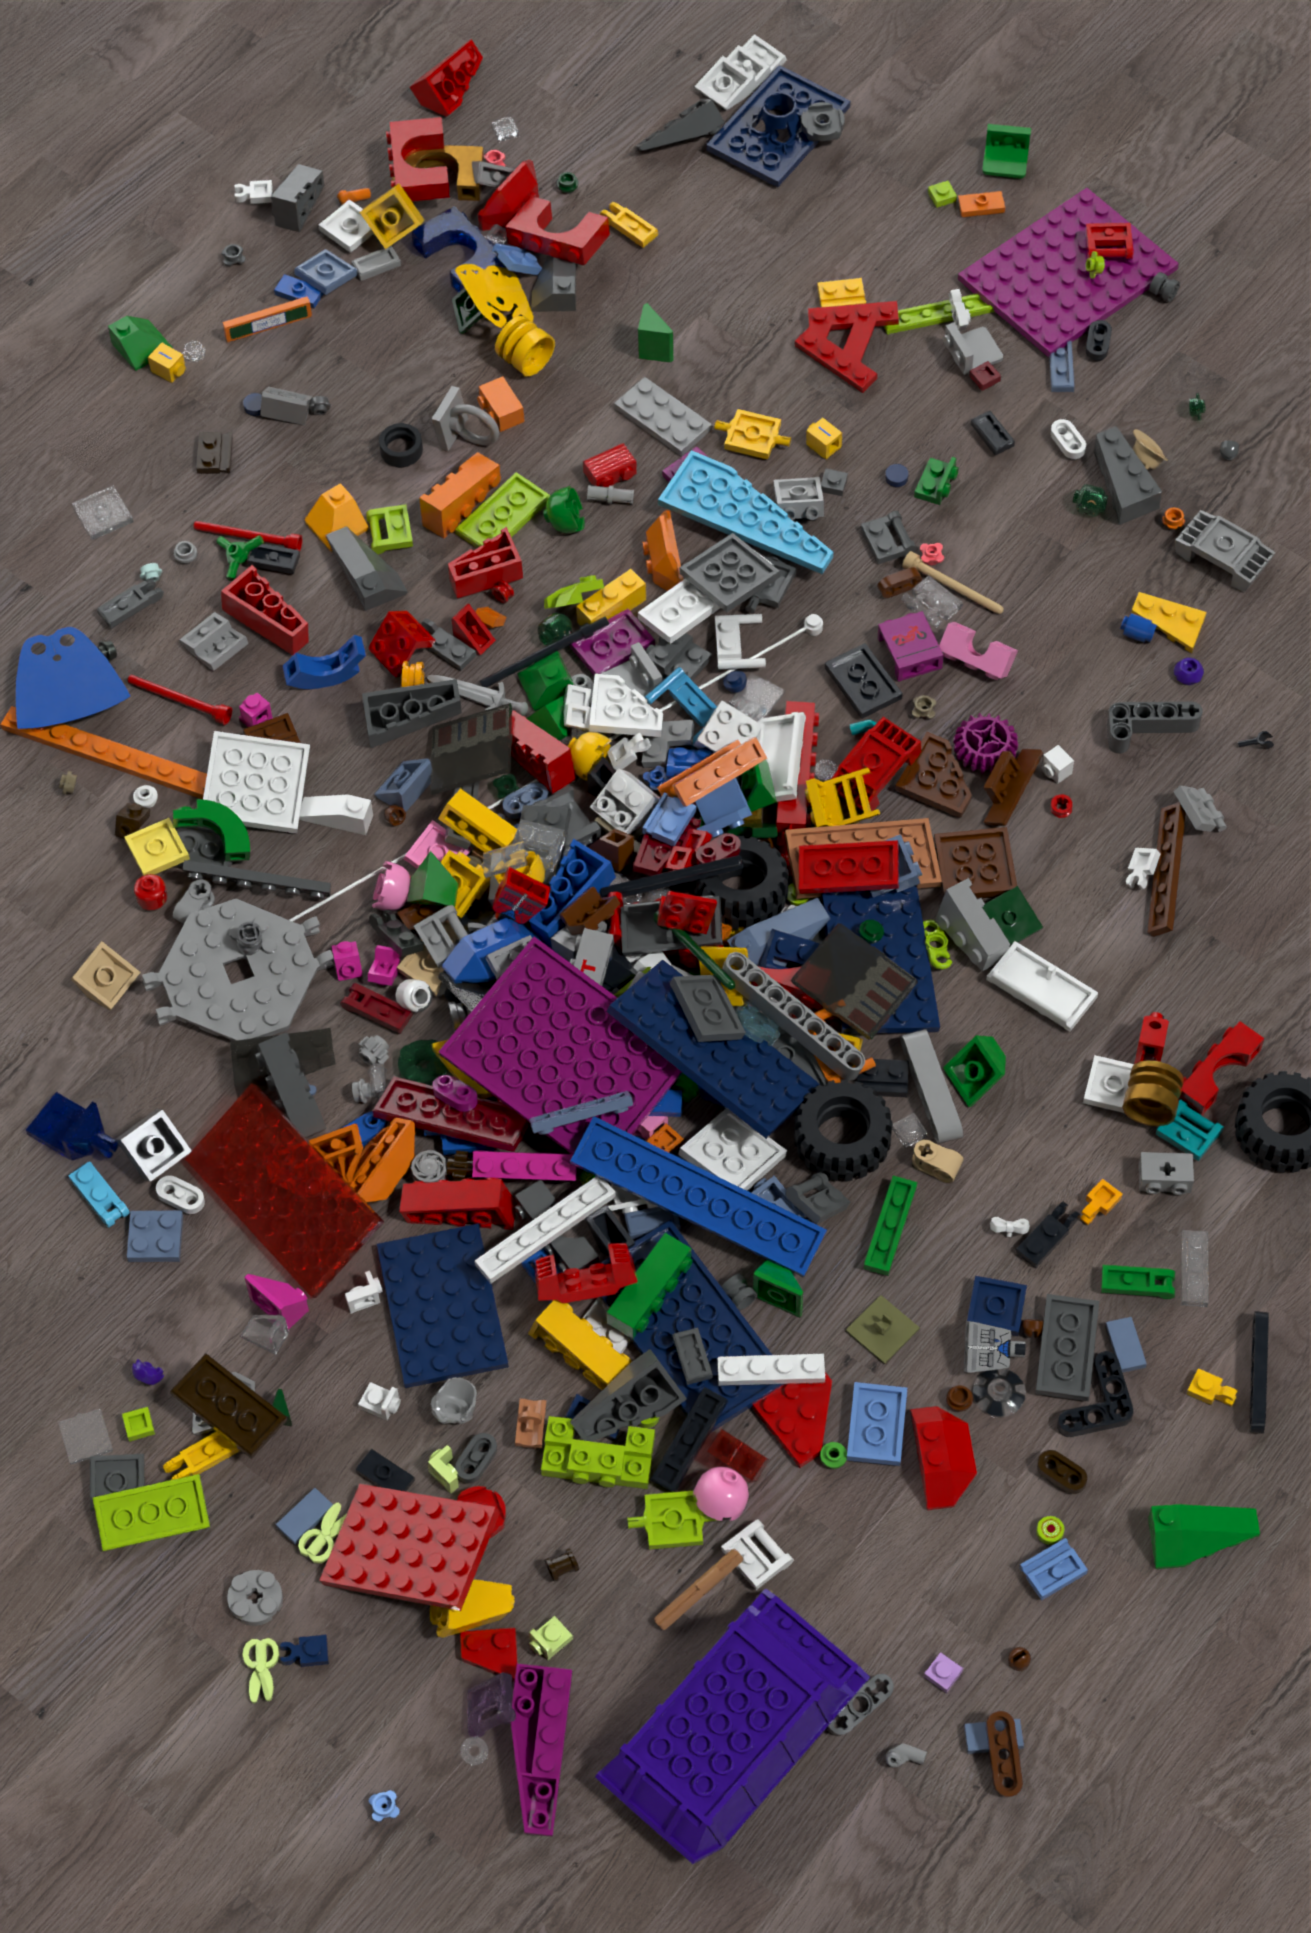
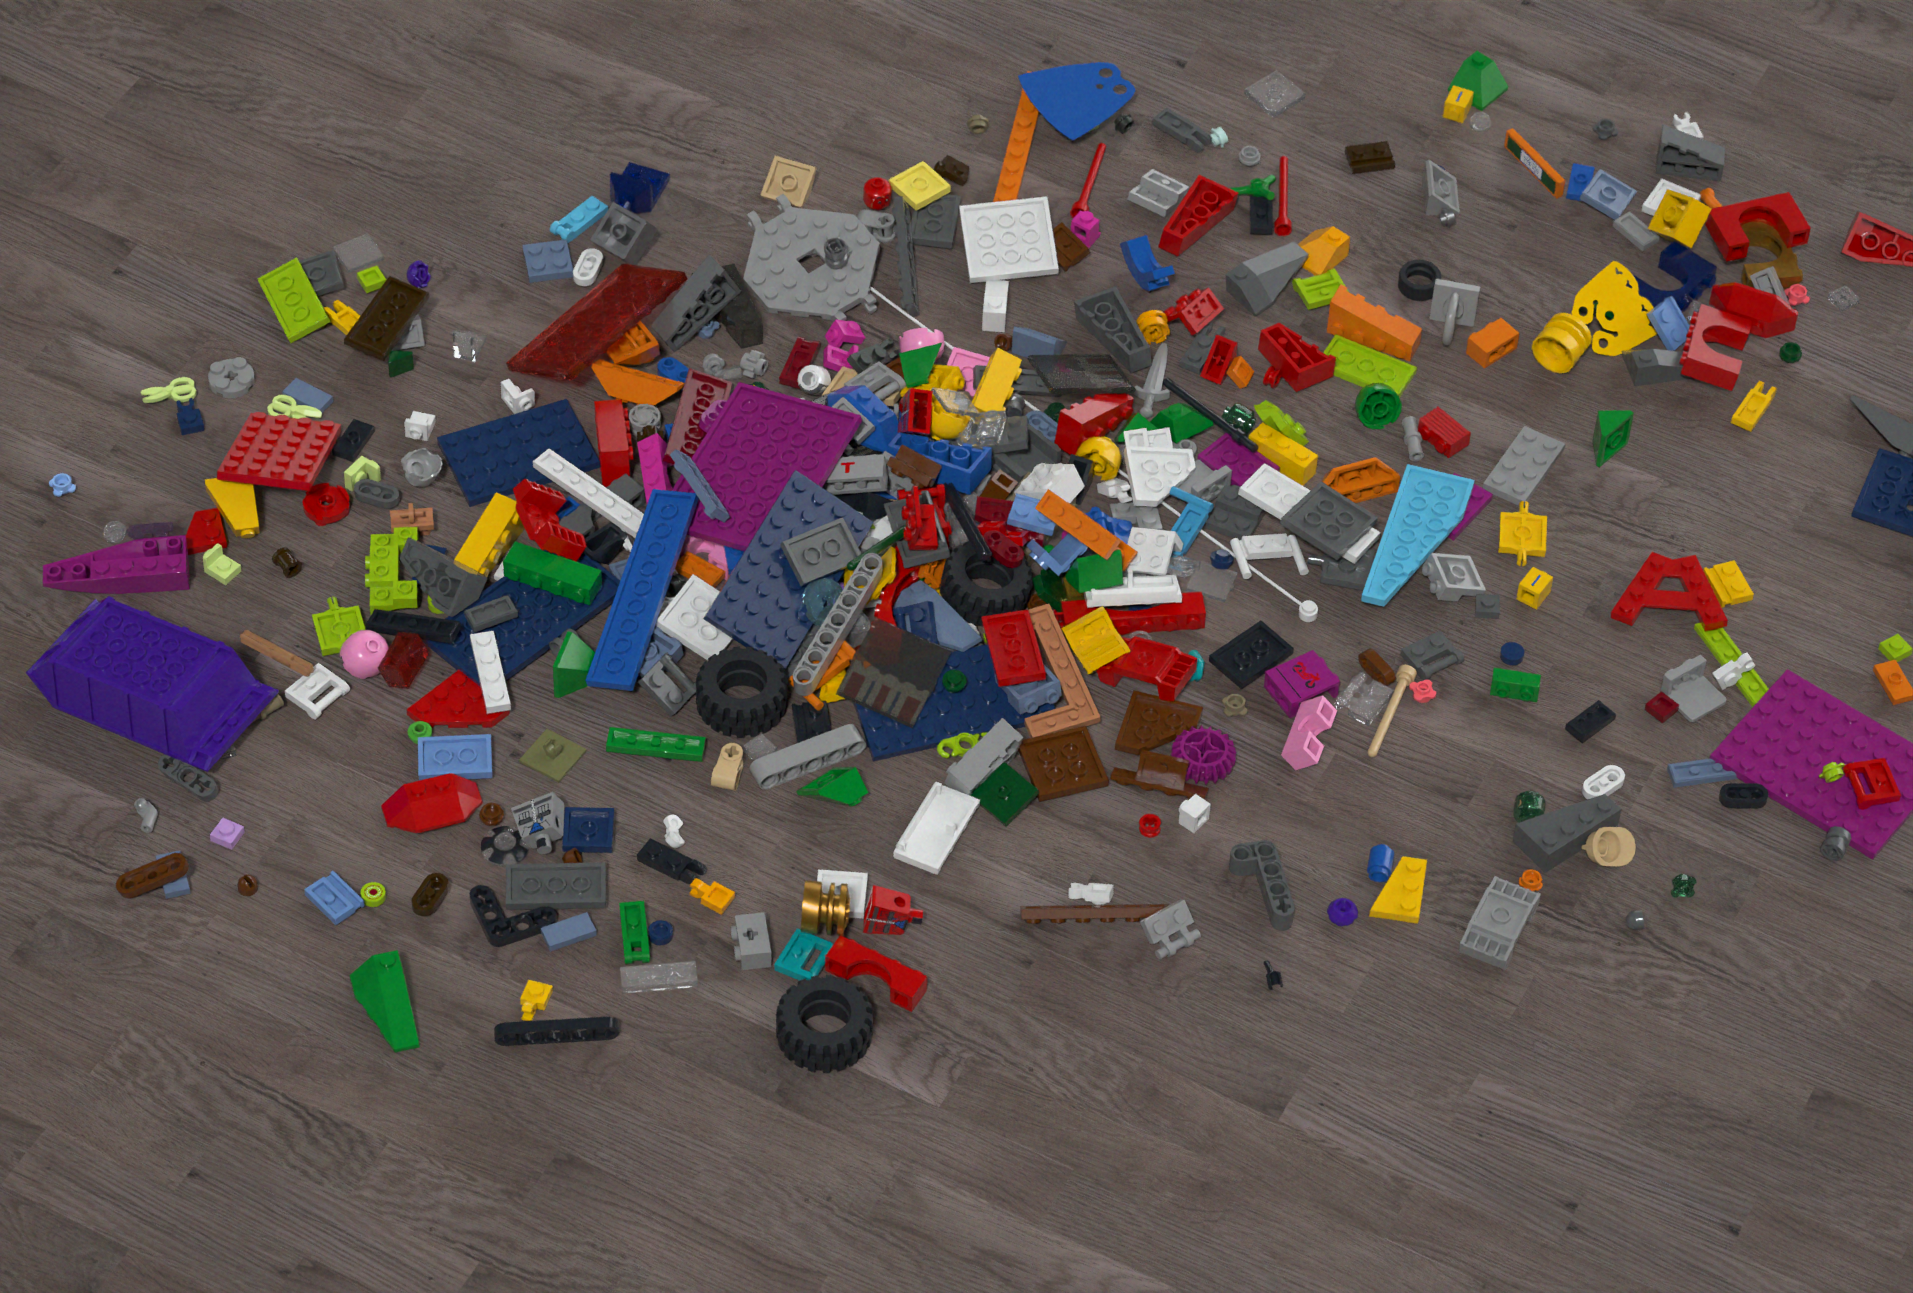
camera: 75 degrees right, 10 degrees down
white plate [133,785,158,808] -> none
green arch [172,799,250,862] -> none
dark pink slope [244,1274,309,1332] -> none
none -> dark blue tile [648,920,673,945]

